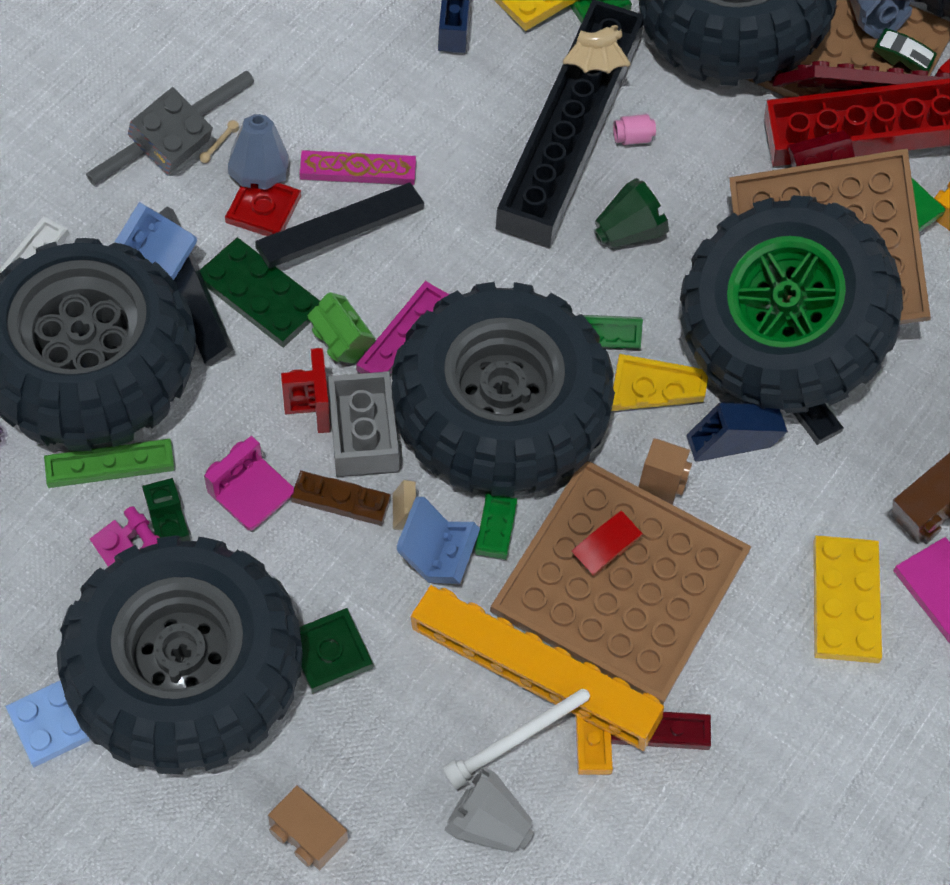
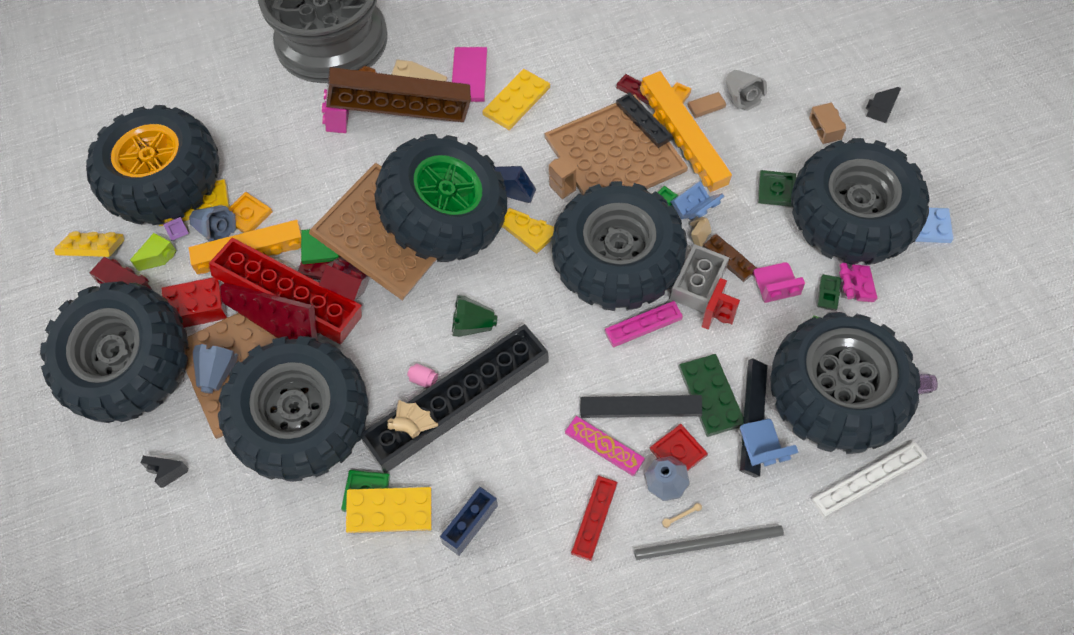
camera: 140 degrees left, 0 degrees up
dark grey brick [128,87,213,176] -> none
bright green brick [307,292,376,364] -> none
white piece [443,689,590,790] -> none
red slope [572,510,644,576] -> none
green plate [583,315,643,349] -> none
slope [873,28,937,71] -> none
none -> red tile [571,475,618,562]
none -> black tile [616,92,673,148]
none -> medium nougat tile [688,92,726,118]

